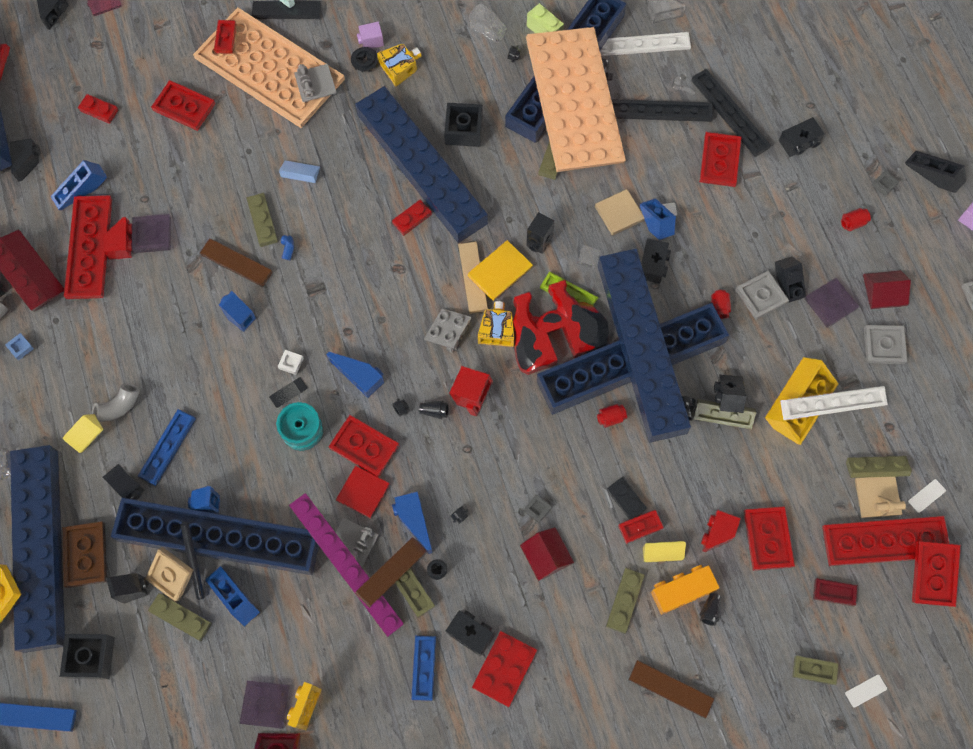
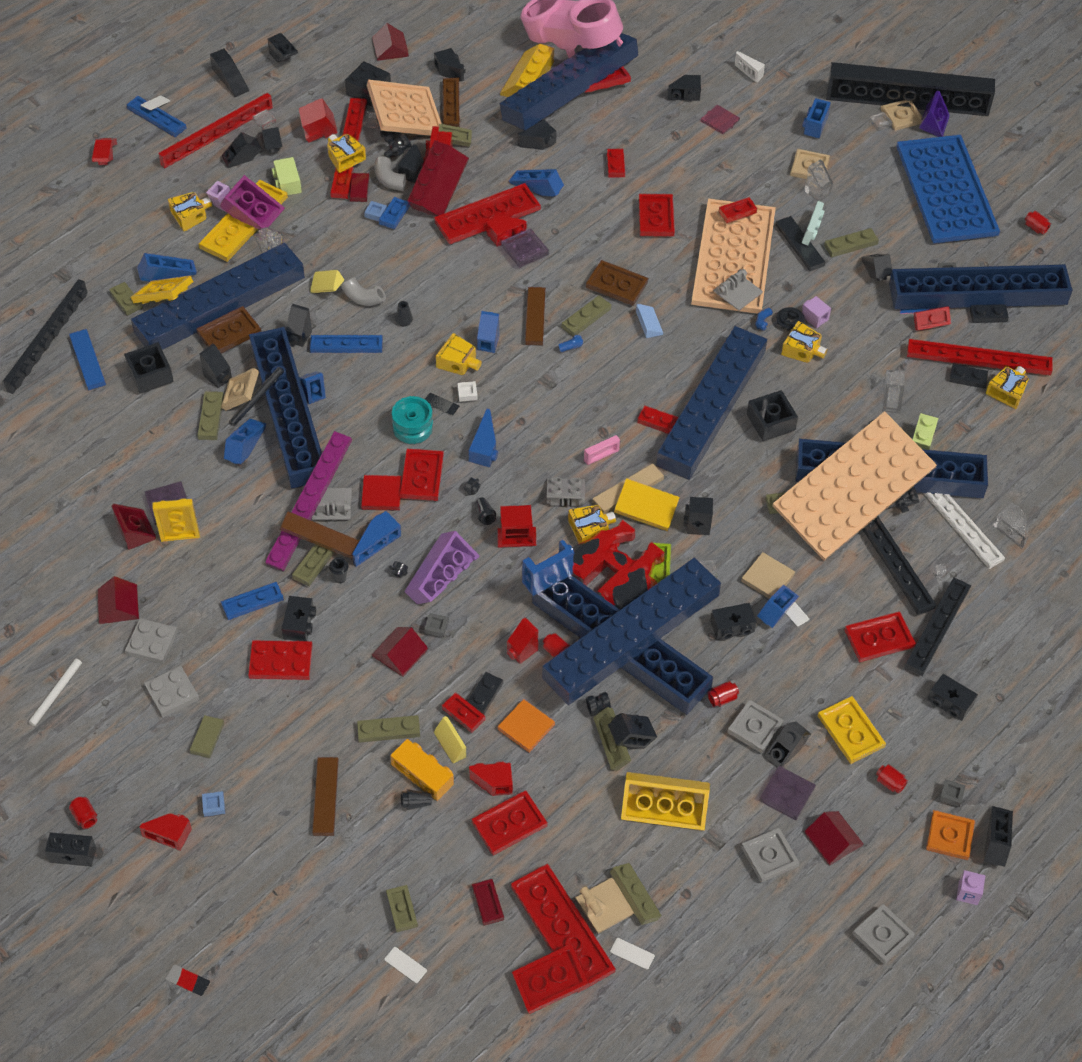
camera: 60 degrees right, 15 degrees down
white tile [780,386,888,420] -> none
none -> blue plate [379,197,410,230]
none -> black cone [395,301,413,327]
none -> medium lavender wedge [404,531,480,604]
none -> yellow torso [436,333,482,375]
none -> orange tile [498,699,555,753]
none -> red slope [507,617,539,664]
none -> blue panel [522,540,574,596]
none -> bright pink tile [584,435,620,465]
none -> reddish brown plate [586,260,649,306]
none -> blue arm [755,308,773,331]
none -> yellow plate [817,696,886,764]
none -> orange tile [926,810,975,860]

